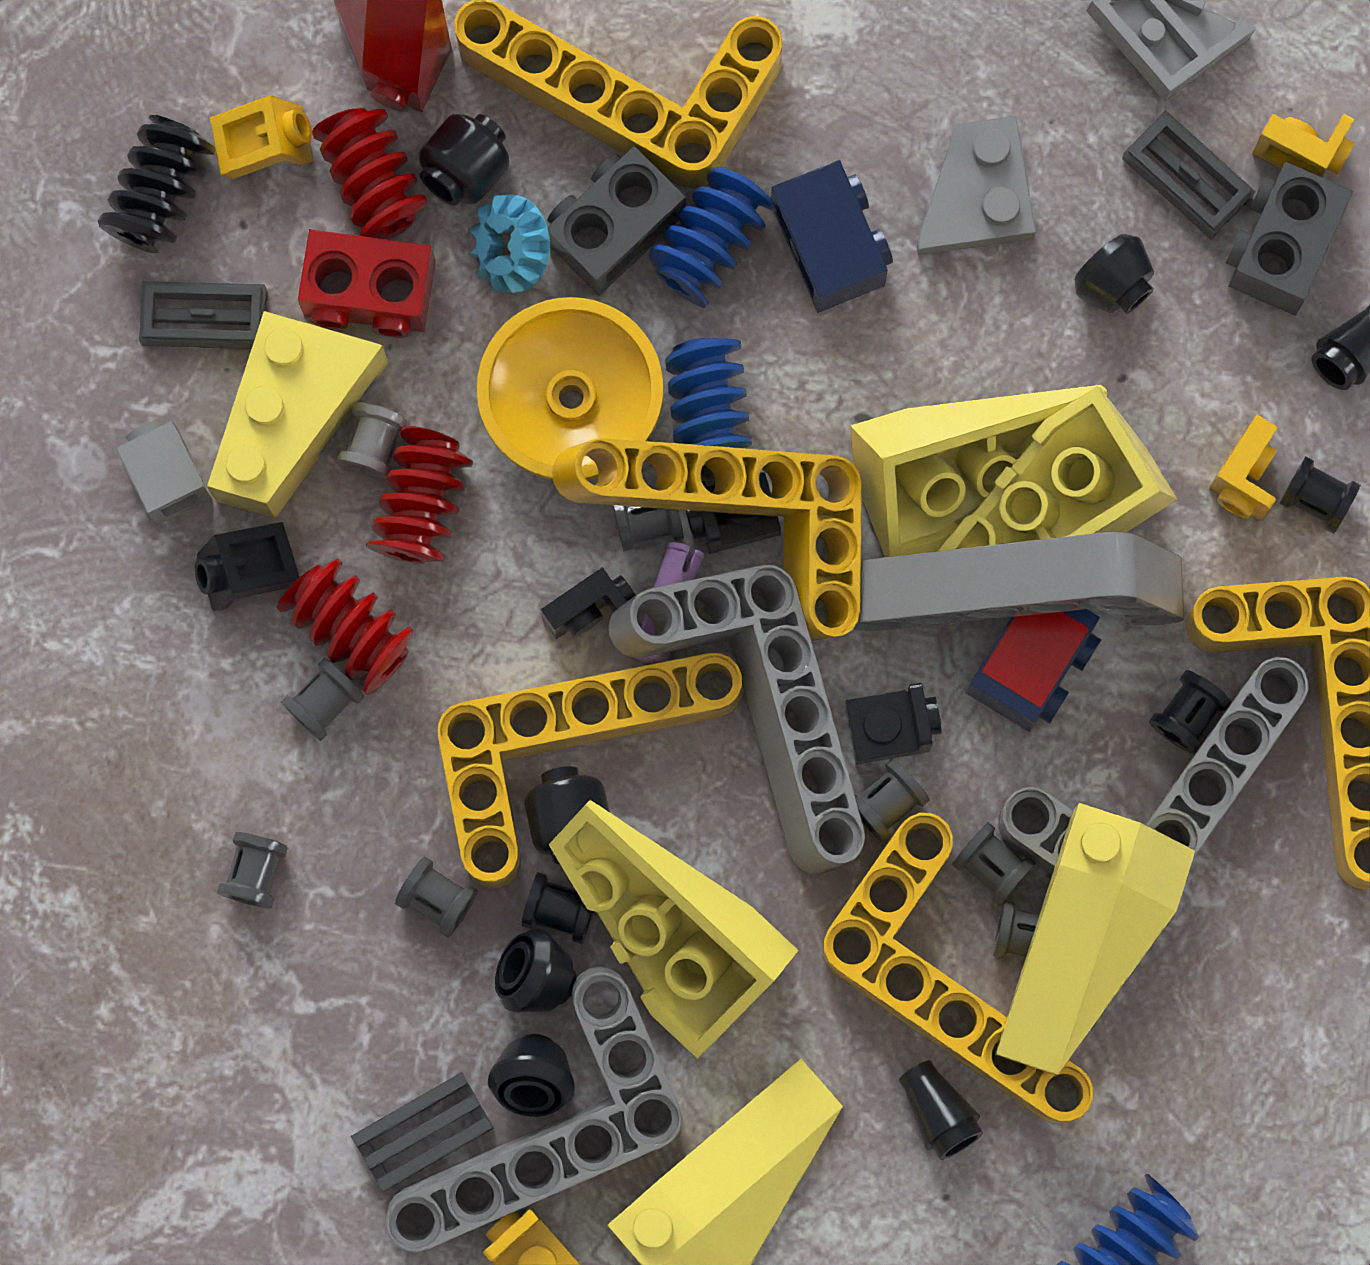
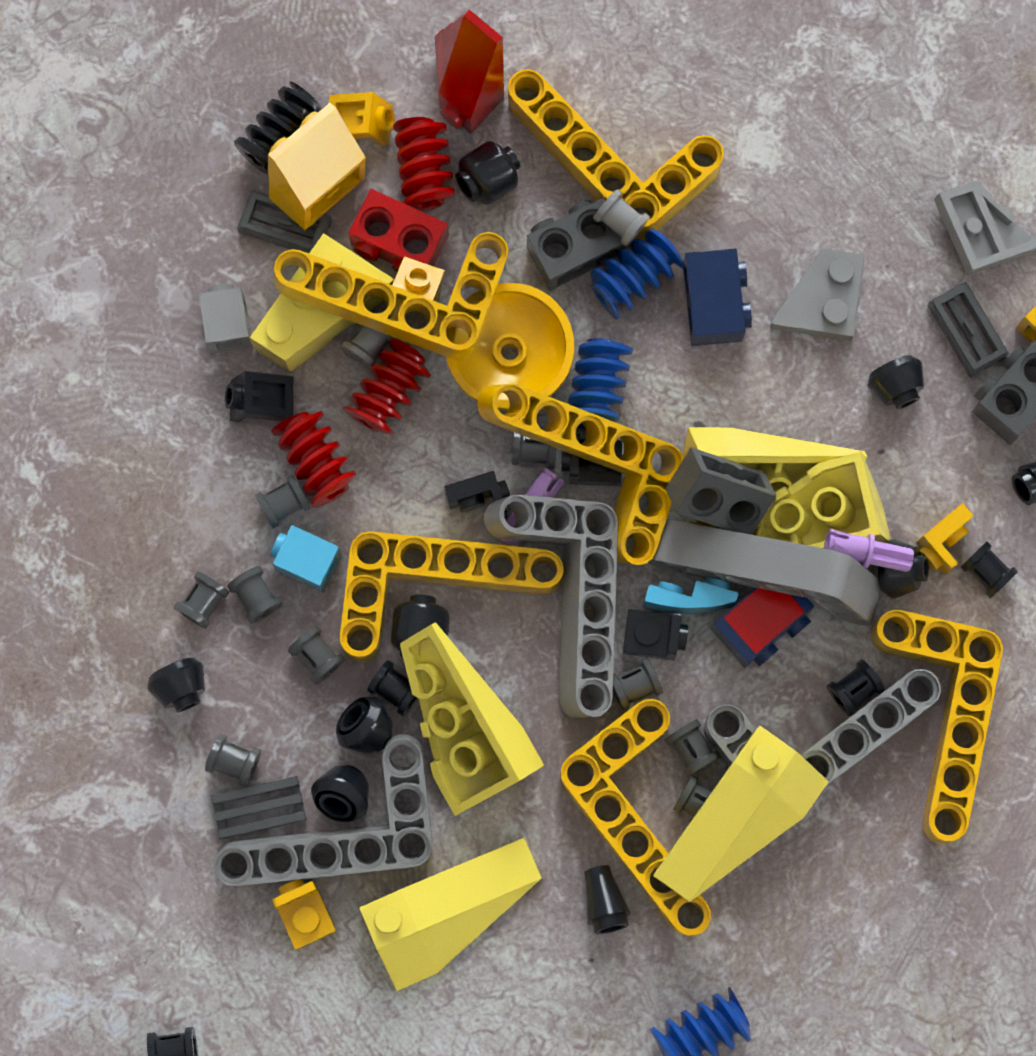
camera: 15 degrees right, 0 degrees up
medium azure gear [468,195,550,293] -> none
none -> black cone [147,658,205,713]
none -> dark grey bush [205,734,261,787]
none -> dark grey bush [227,566,283,624]
none -> yellow slope [268,103,366,230]
none -> medium azure brick [270,525,342,592]
none -> yellow beam [273,232,508,359]
none -> yellow bracket [393,257,445,302]
none -> light grey bush [593,189,650,247]
none -> medium azure slope [643,577,739,614]
none -> dark grey brick [666,447,776,535]
none -> lavender axle [823,529,914,572]
none -> black cone [878,539,929,599]

